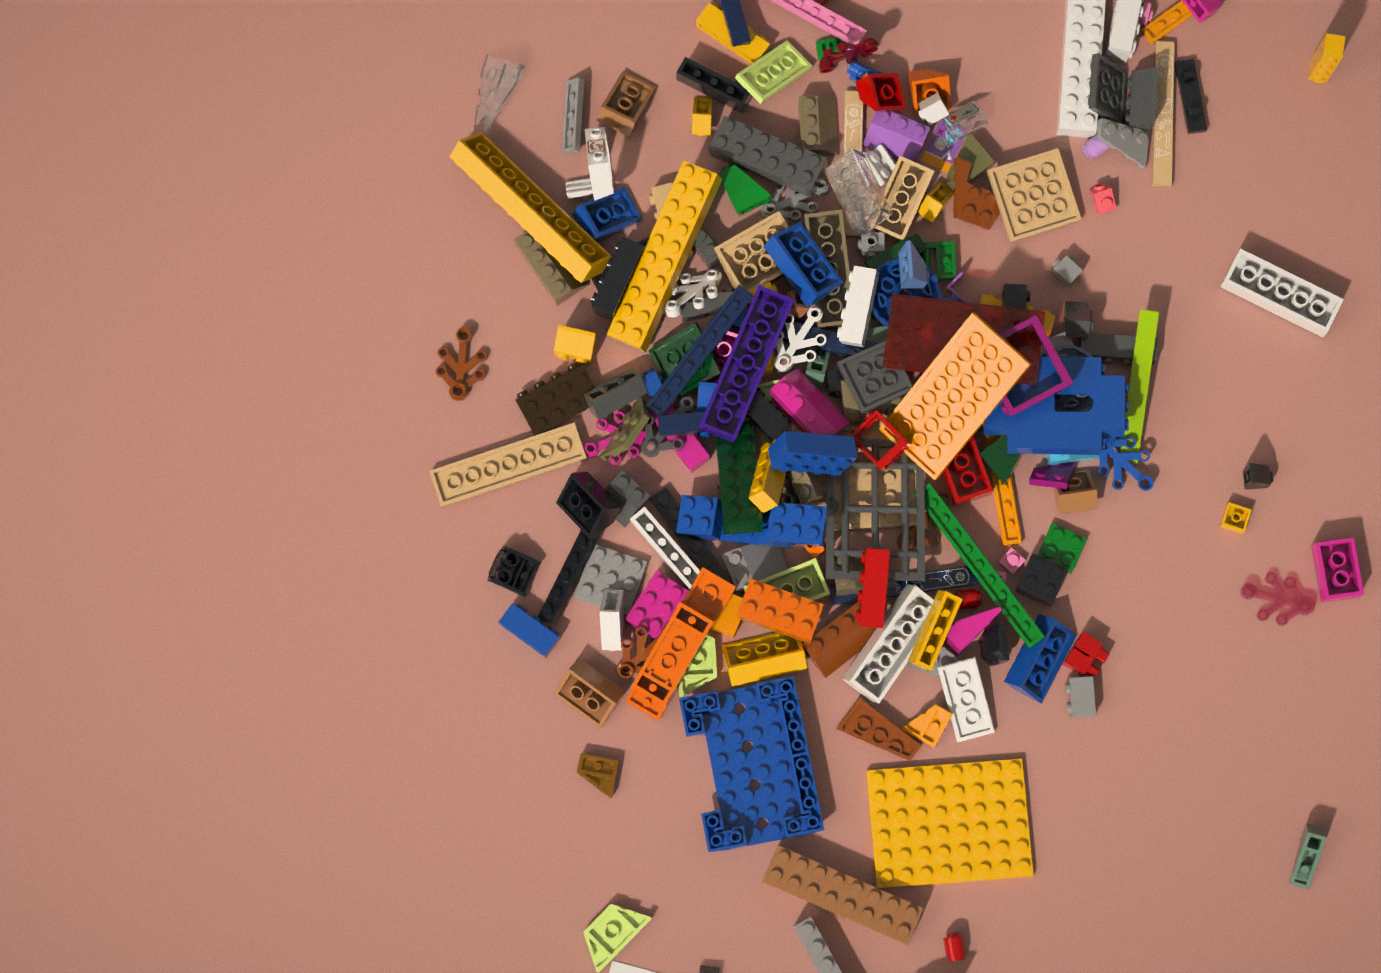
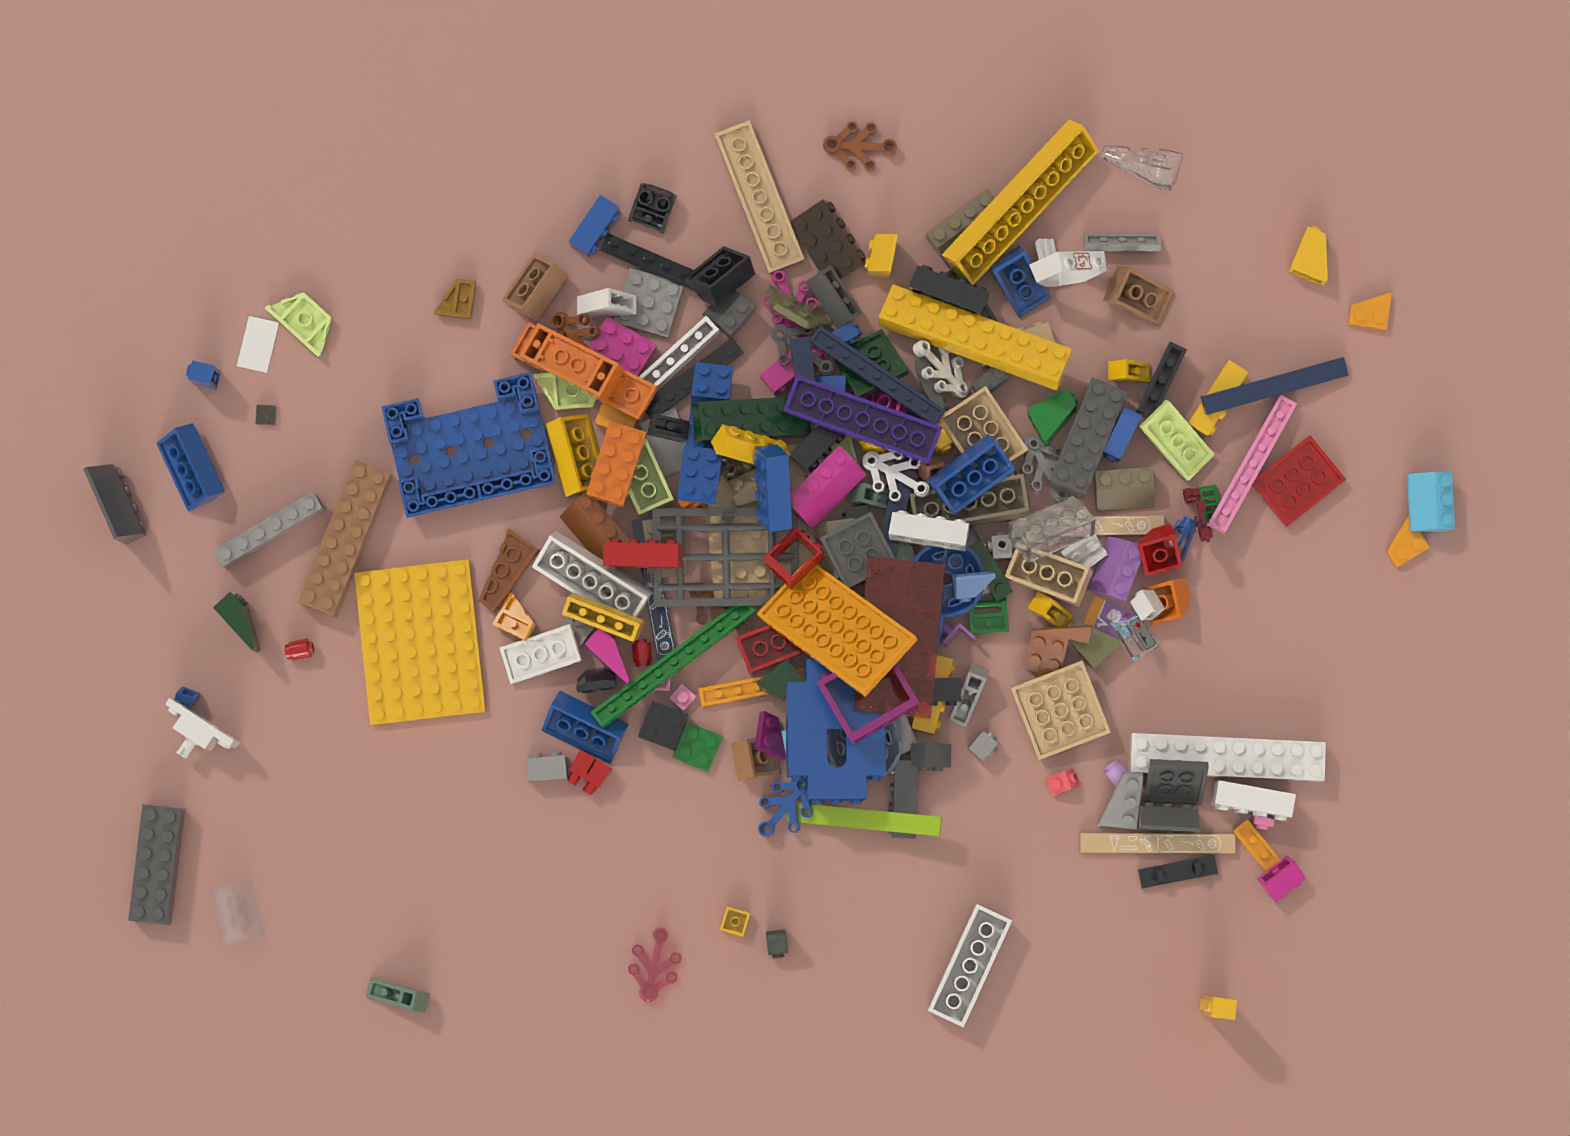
camera: 90 degrees right, 5 degrees up
dark pink brick [1311,537,1364,603] -> none
none -> black slope [647,413,690,443]
none -> light grey slope [949,663,990,727]
none -> blue slope [1102,407,1142,463]

